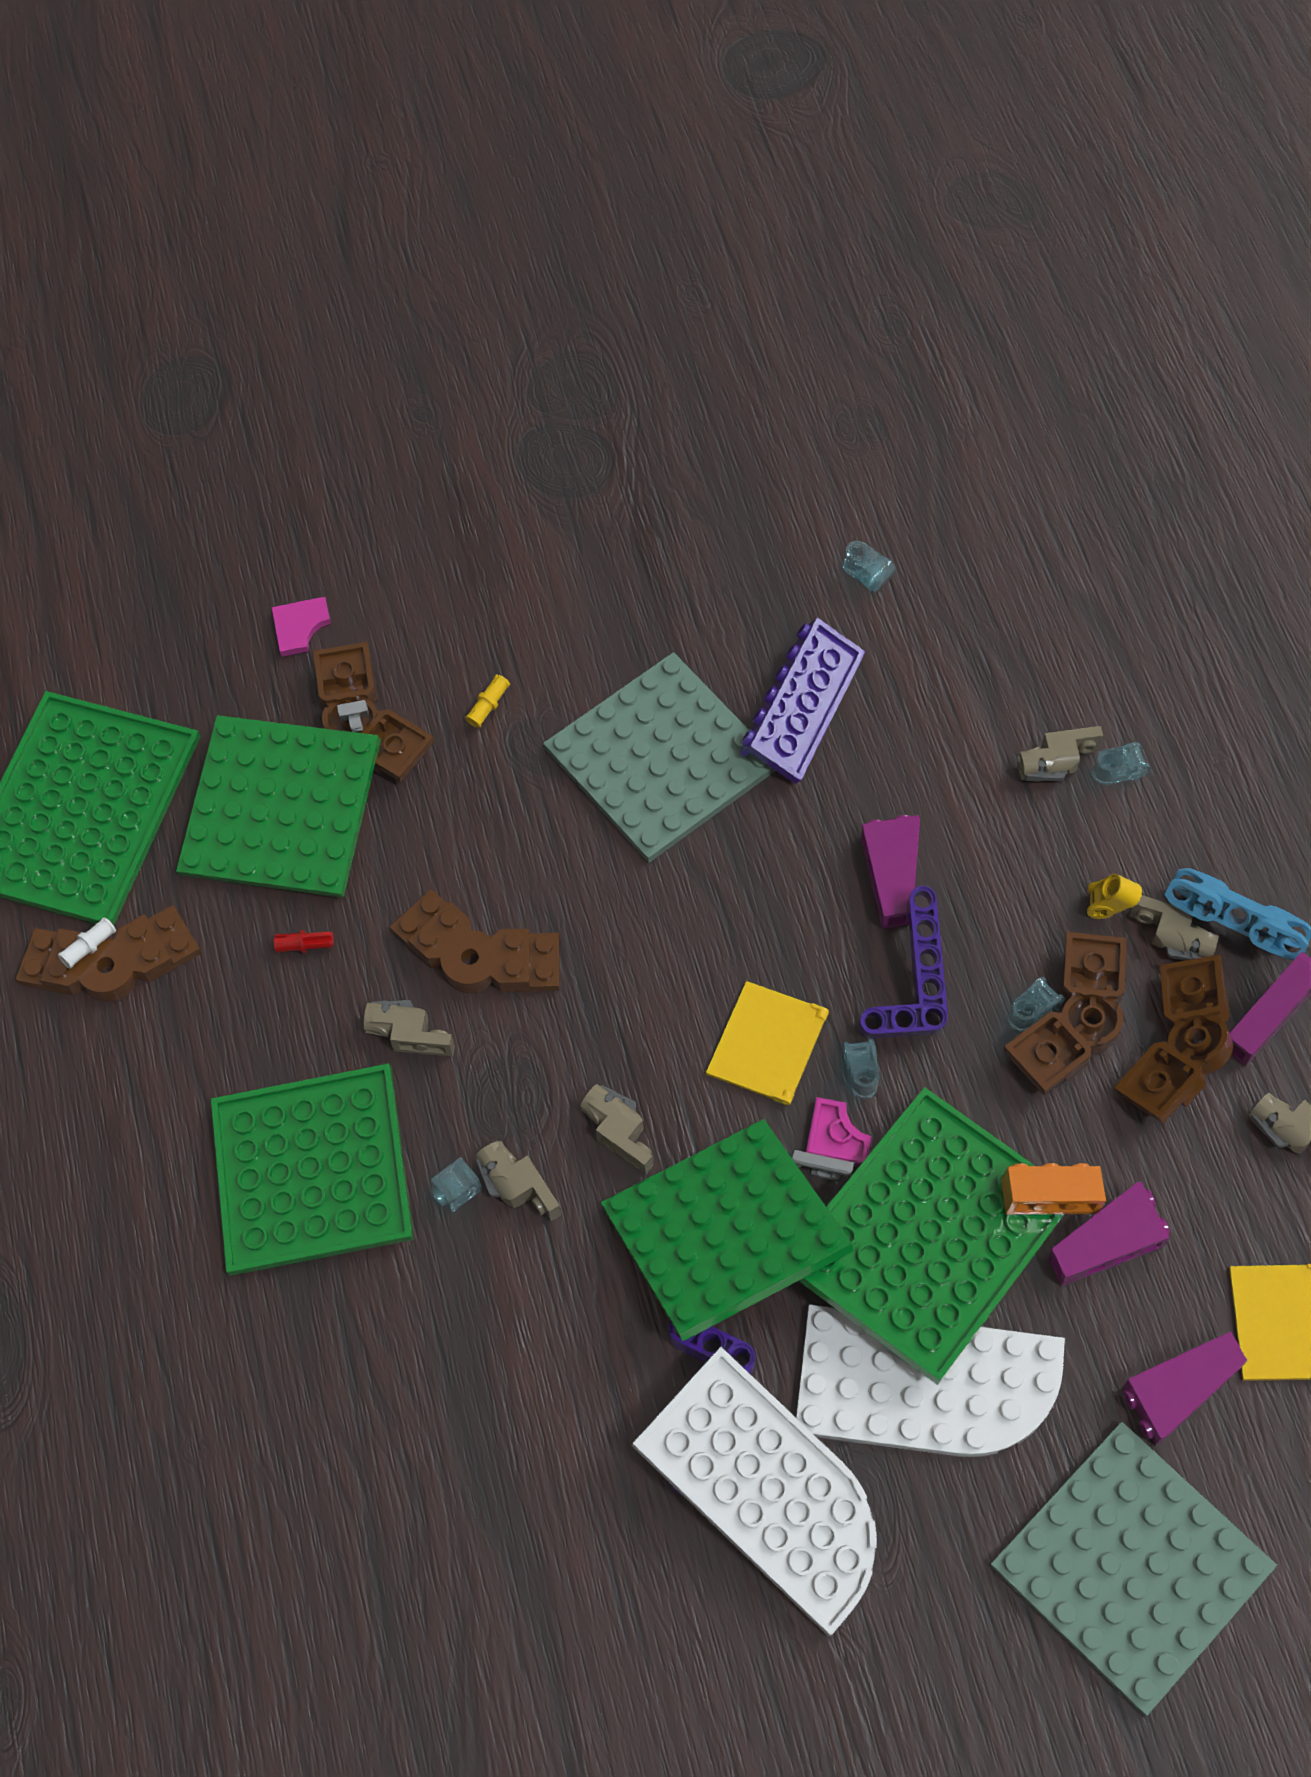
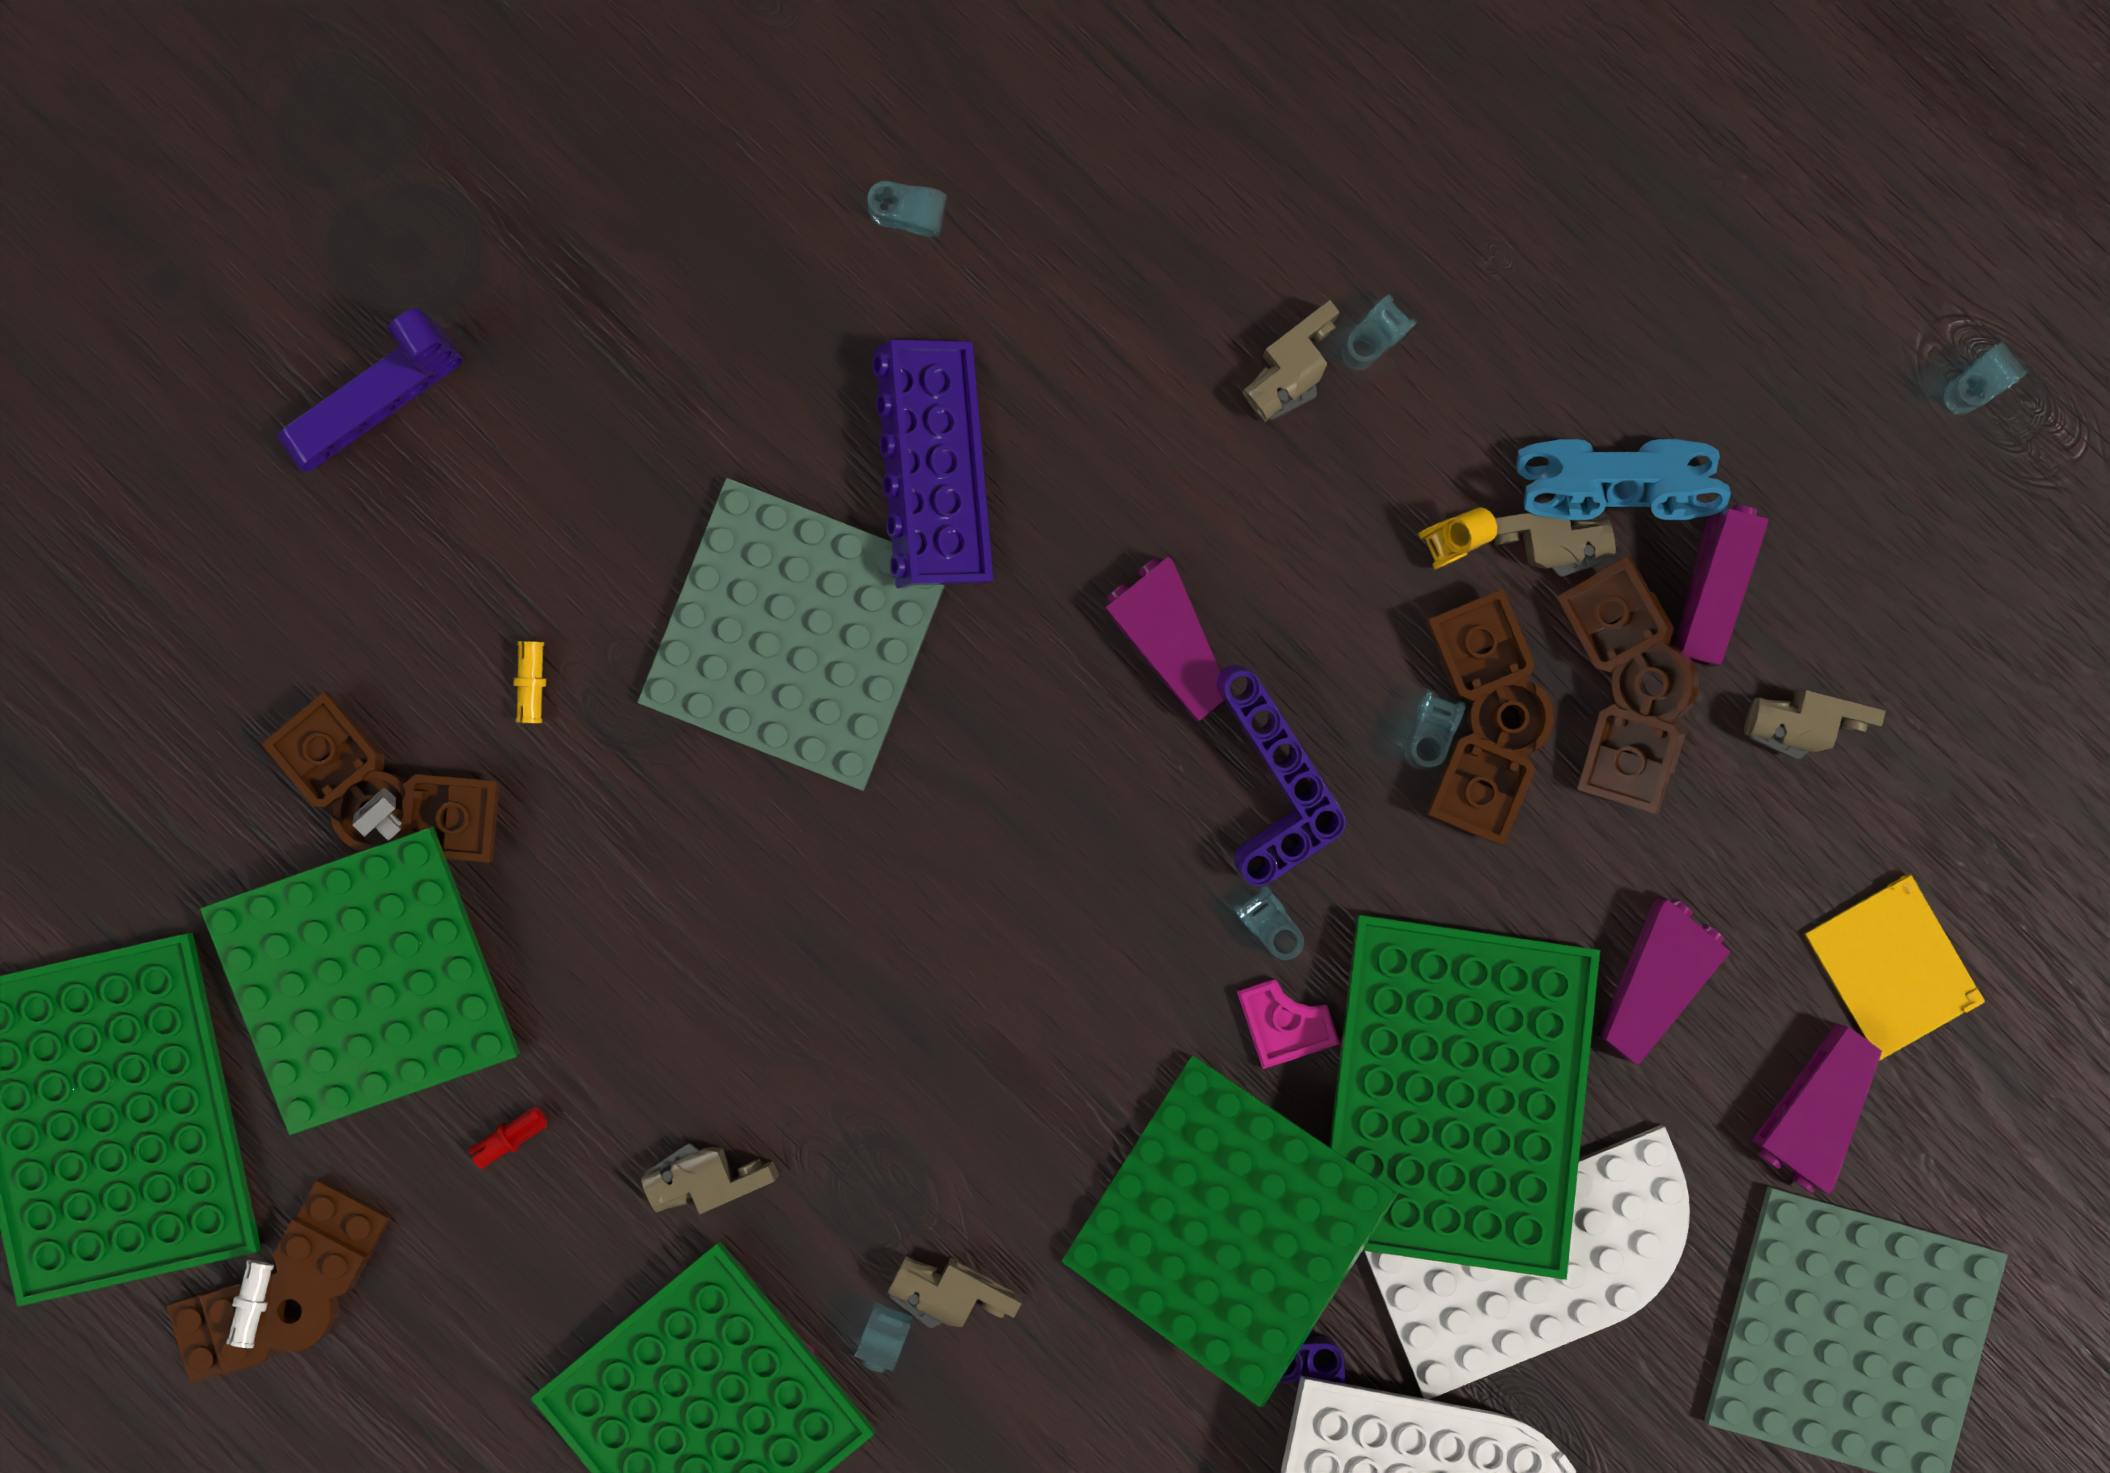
camera: 30 degrees left, 25 degrees up
dark pink tile [272,597,331,657] -> none
reddish brown plate [389,889,560,993] -> none
dark tan plate [580,1084,653,1175] -> none
yellow piece [706,981,829,1106] -> none
light grey tile [792,1150,854,1180] -> none
orange brick [1001,1163,1106,1214] -> none
none -> dark purple beam [277,308,463,472]

